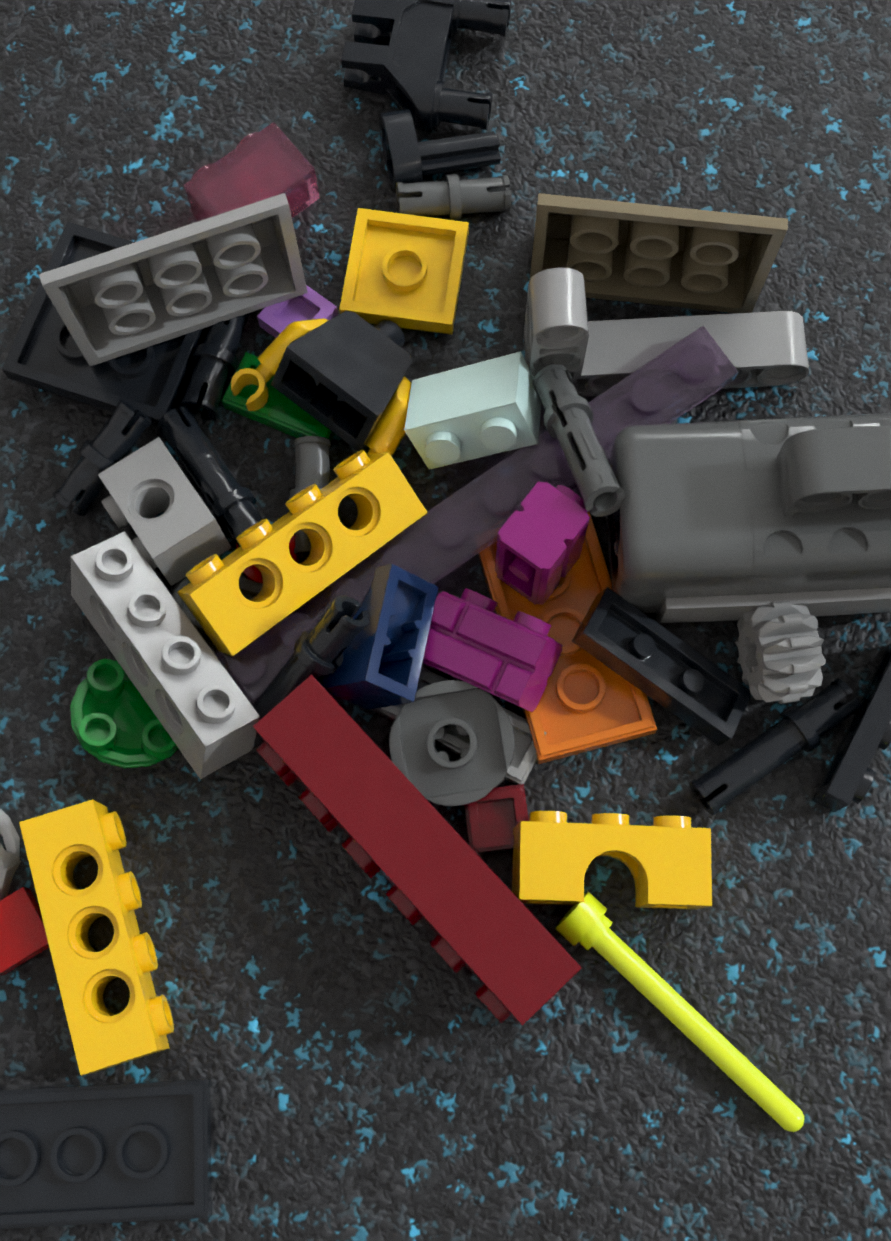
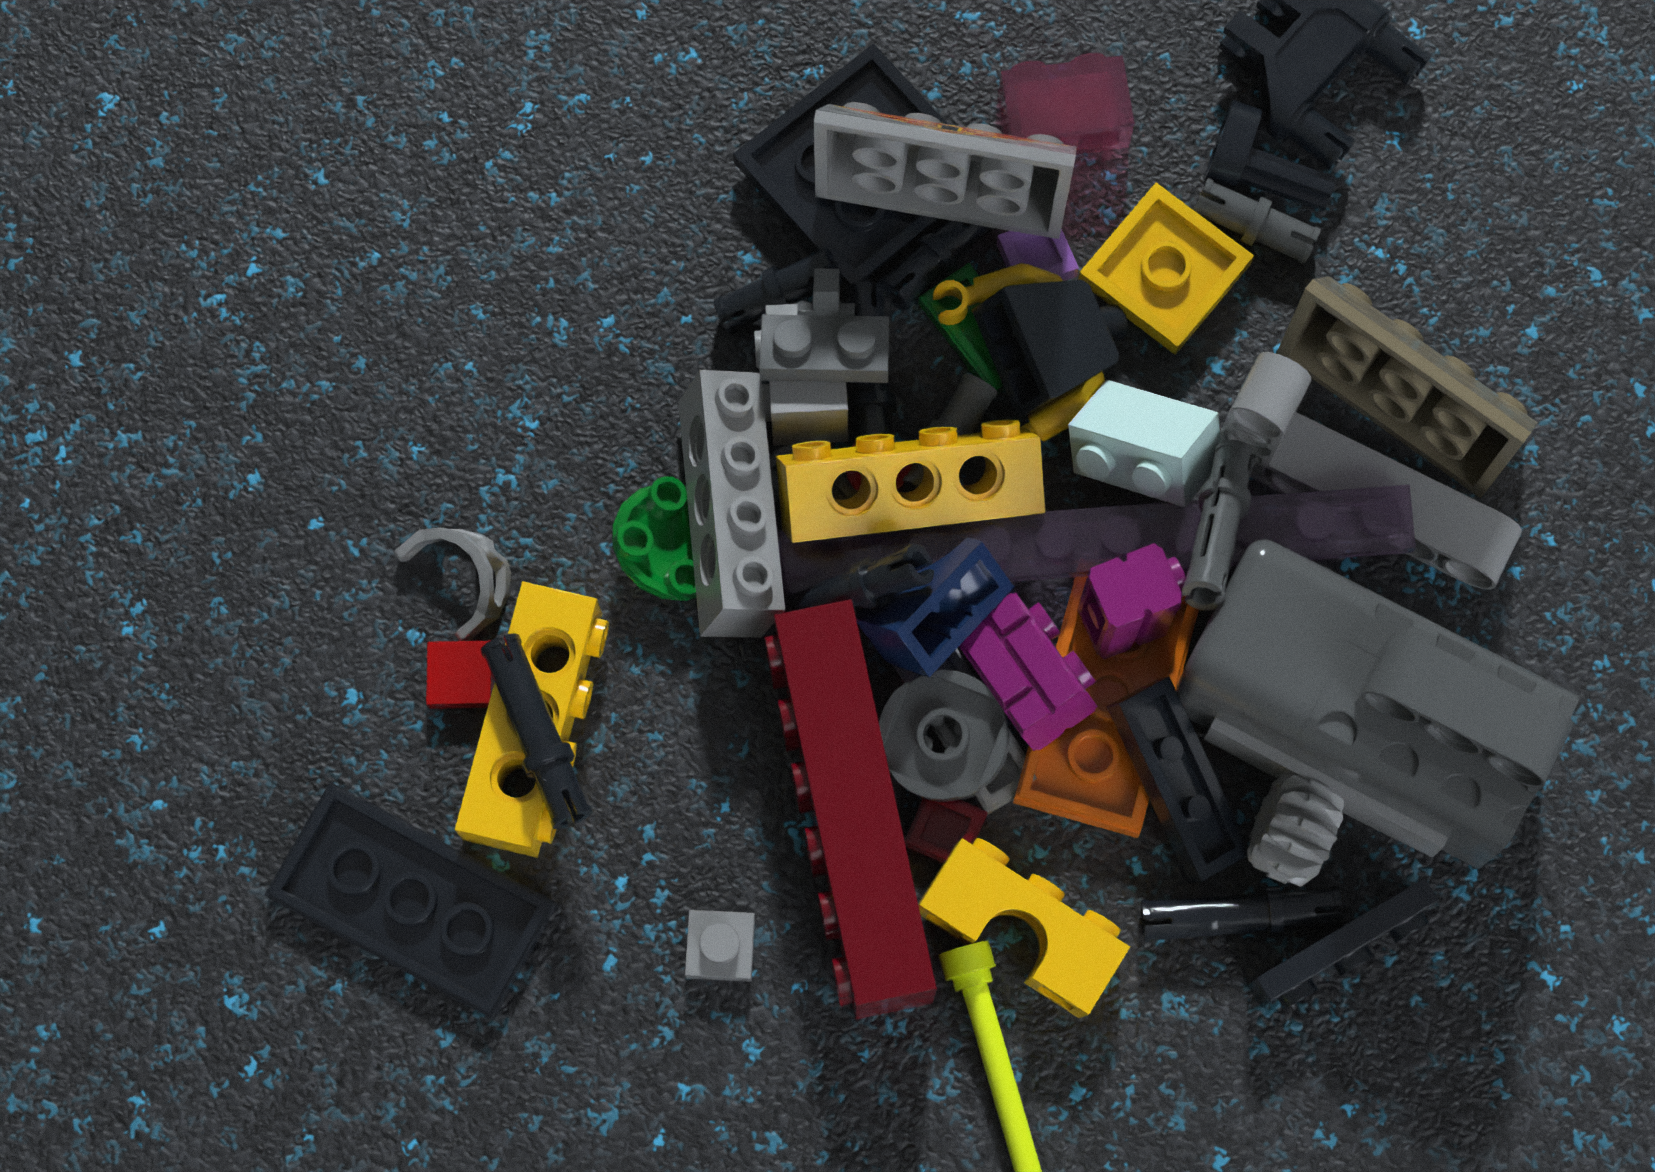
camera: 30 degrees right, 0 degrees up
none -> black pin [480,633,593,829]
none -> light grey plate [685,910,755,982]
none -> dark grey hinge [760,268,889,383]

